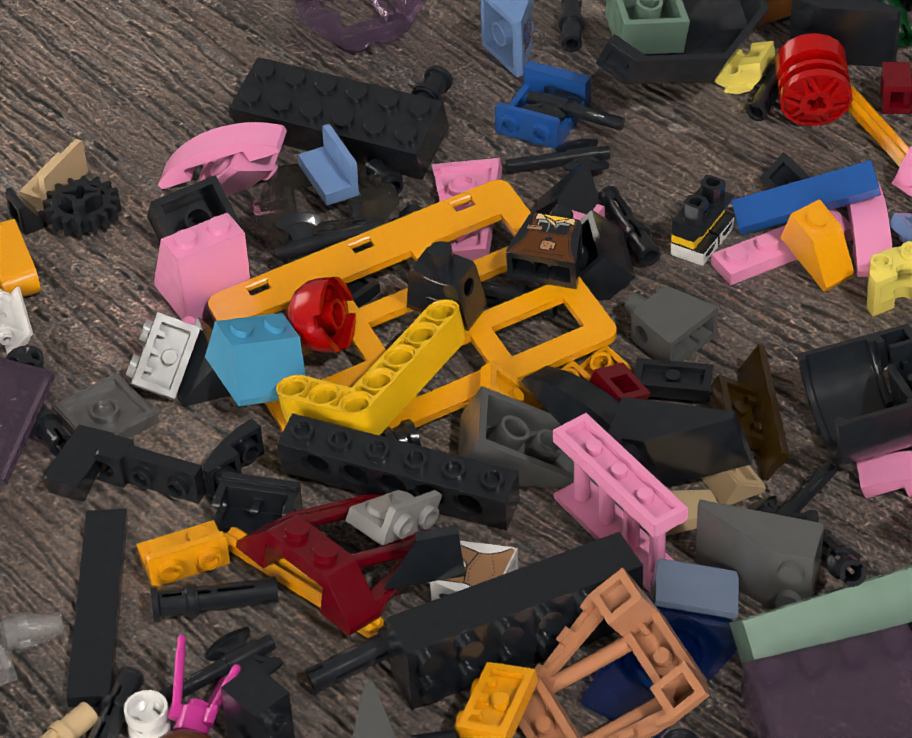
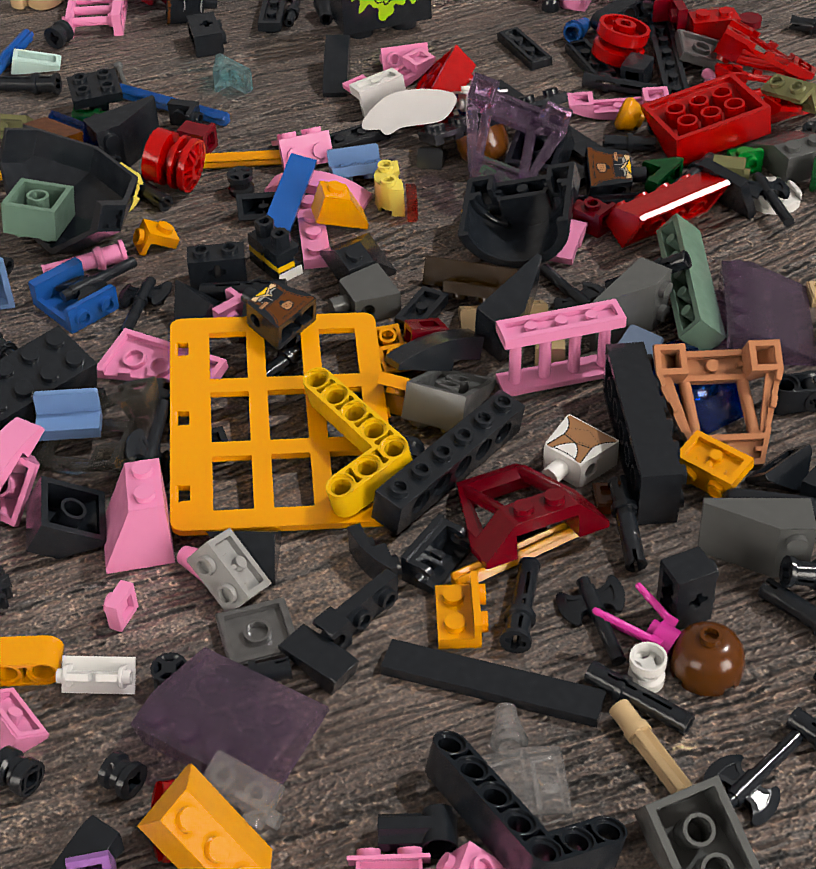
camera: 70 degrees left, 0 degrees up
dark azure slope [205,313,306,406] -> none
red cylinder [286,277,356,353] -> none
light grey bracket [346,490,442,546] -> none
black slope [383,525,466,590] -> none
black torso [407,241,487,331] -> none
none -> bright pink pin [41,239,128,273]
none -> bright pink plate [103,580,139,632]
none -> light orange bracket [133,219,180,256]
none -> black brick [187,241,248,290]
none -> black wheel [227,166,255,198]
none -> black slope [320,233,397,281]
none -> clear red tile [405,184,418,222]

